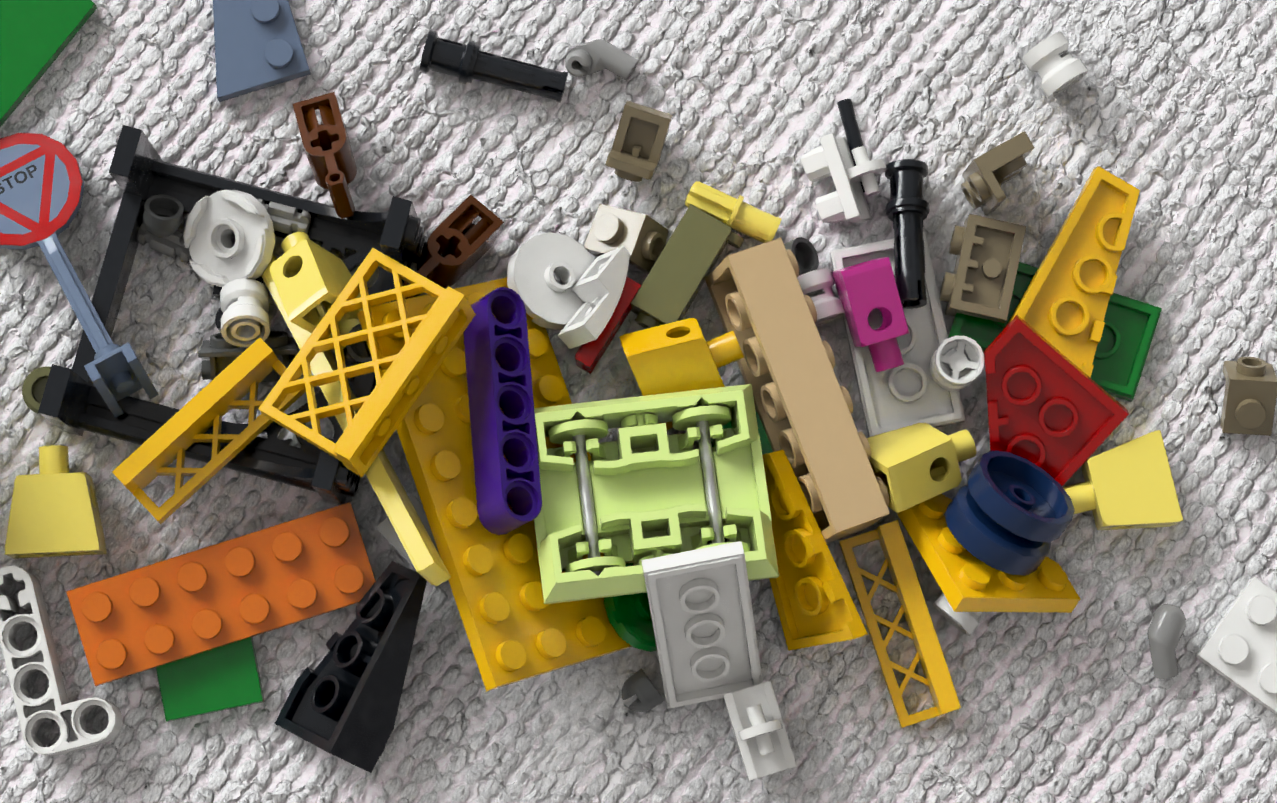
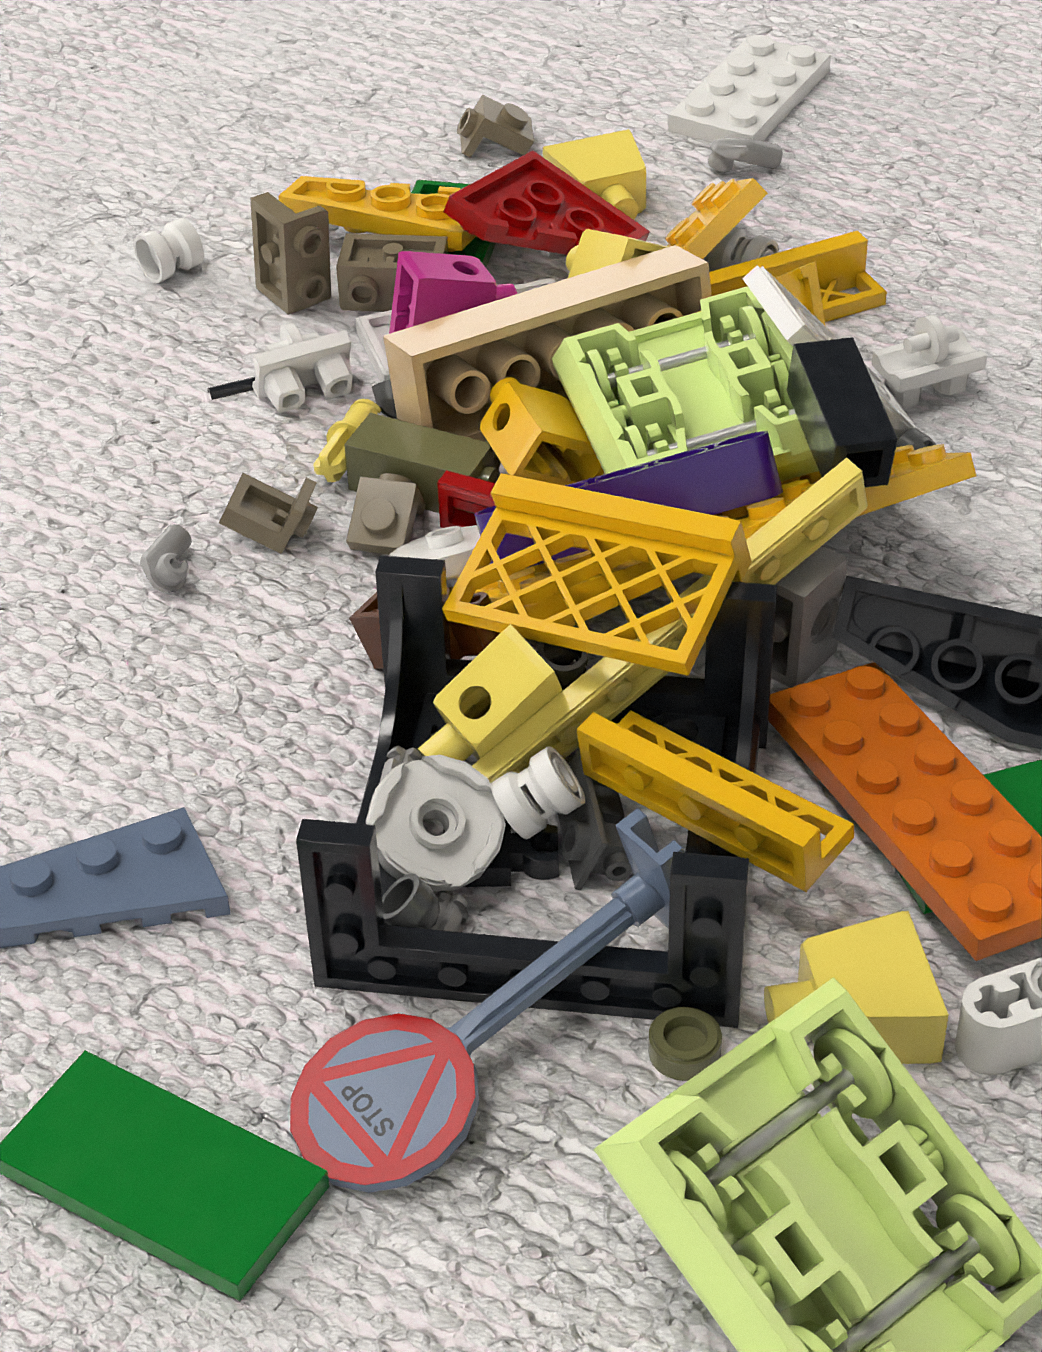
camera: 95 degrees left, 40 degrees down
reddish brown piece [293,92,357,219] -> none
black pin [419,30,568,103] -> none
white slope [558,246,630,349] -> none
black pin [885,159,930,309] -> none
white wheel [930,336,984,391] -> none
dark blue wheel [944,450,1075,576] -> none
none -> black brick [786,337,898,487]

